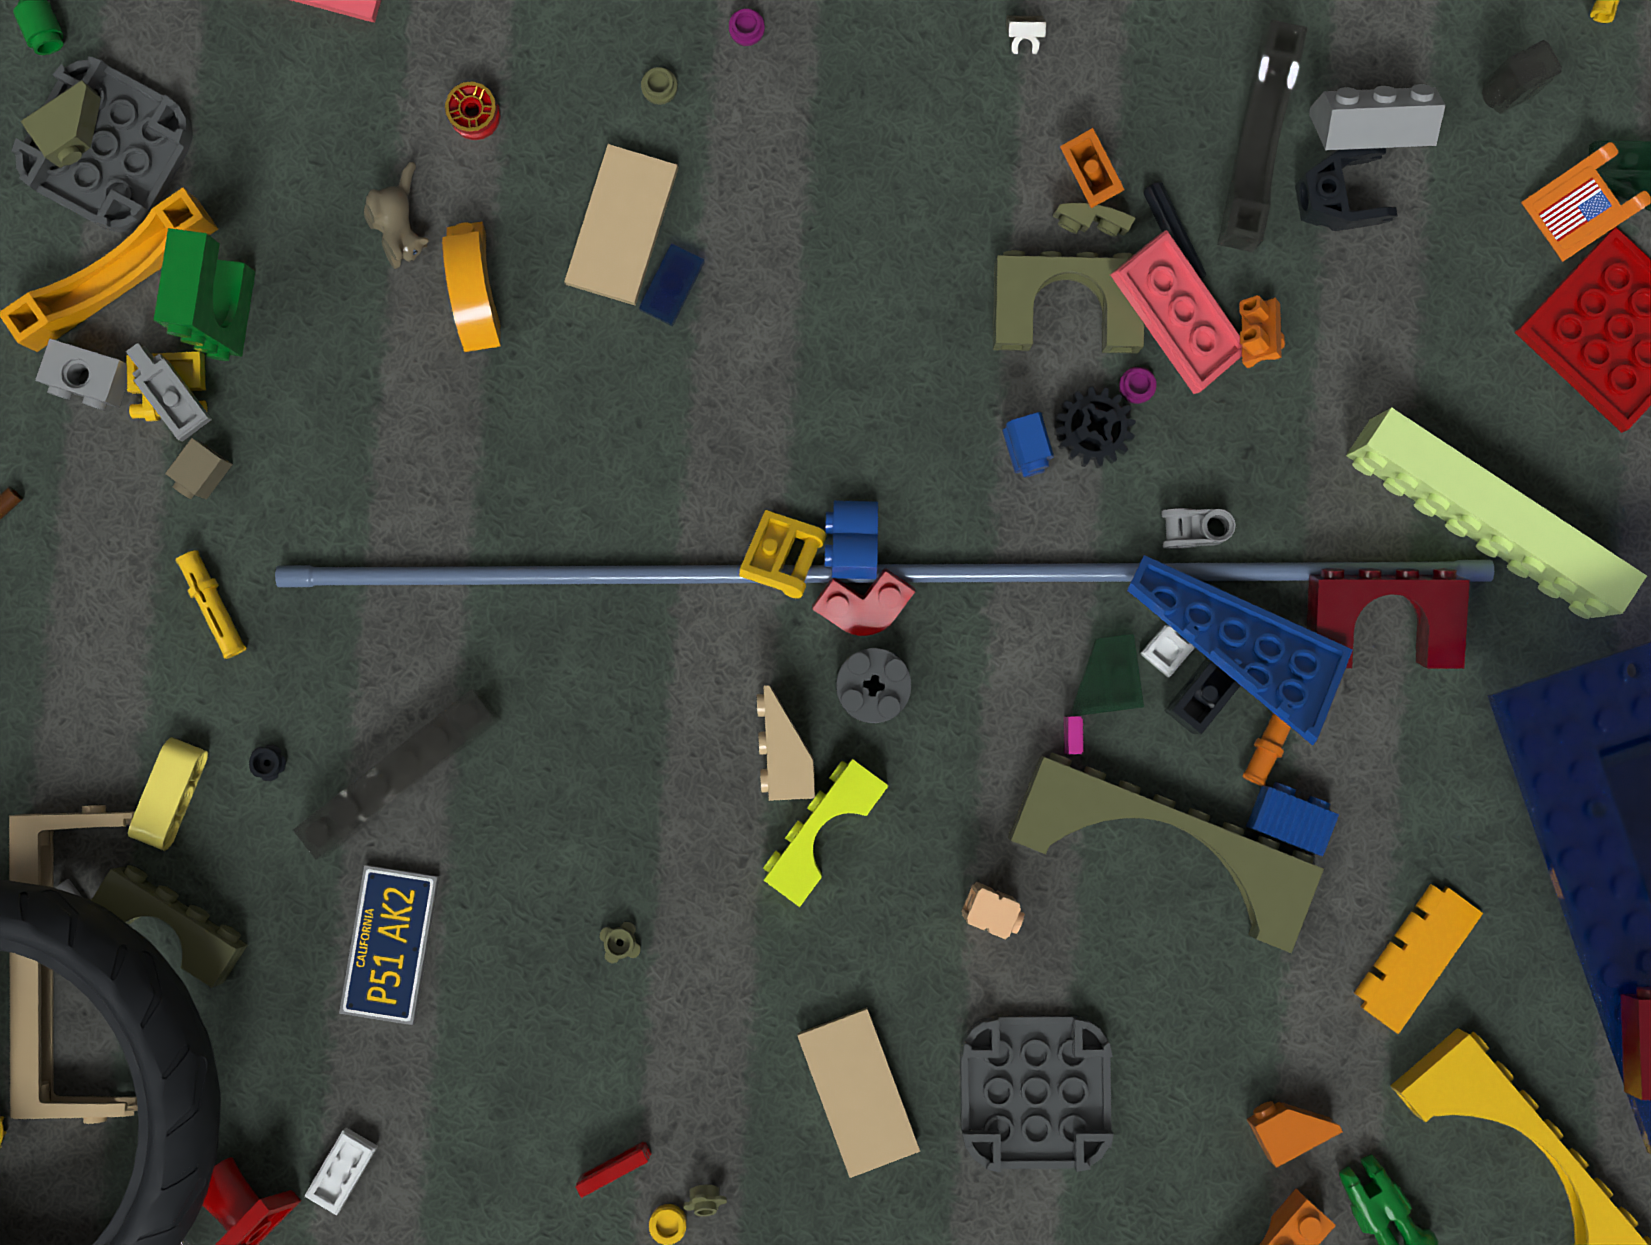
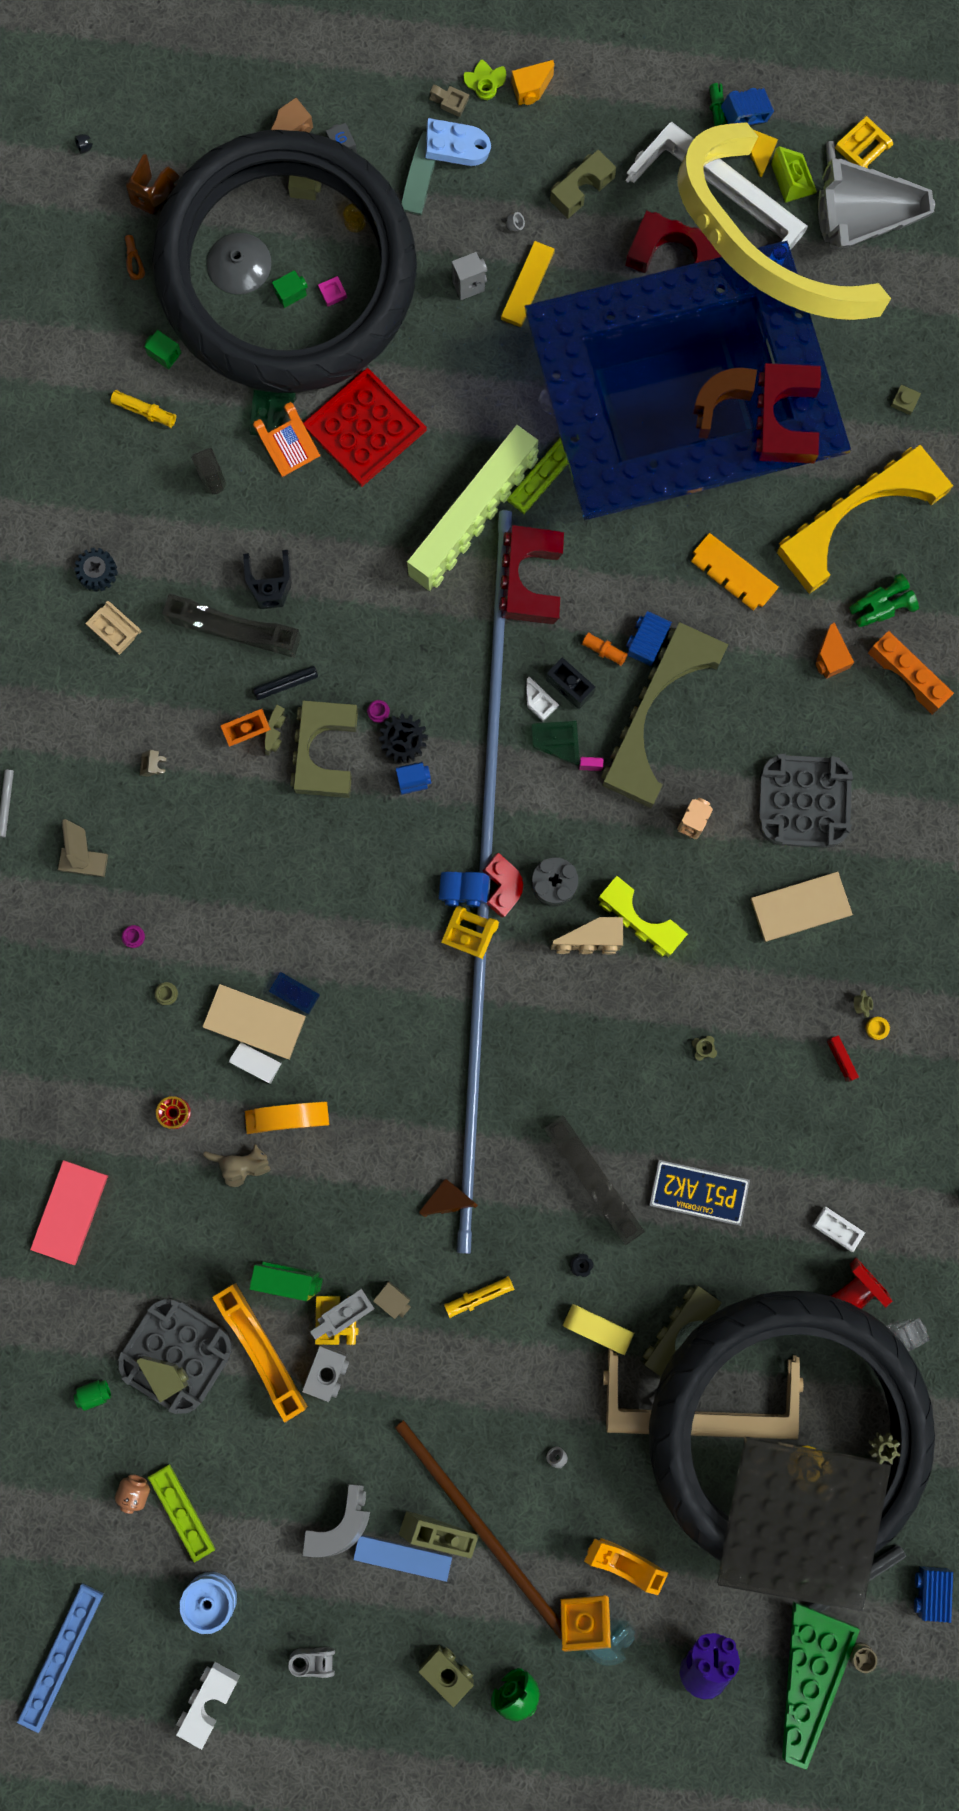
camera: 90 degrees left, 5 degrees down
coral tile [1110,230,1242,394] -> none
blue wing [1127,555,1353,745] -> none
light grey piece [1161,508,1236,549] -> none
orange hips [1239,295,1285,368] -> none
light grey slope [1309,84,1445,150] -> none
none -> white slope [229,1042,282,1084]
none -> reddish brown tile [419,1179,478,1217]
none -> lime tile [507,434,580,514]

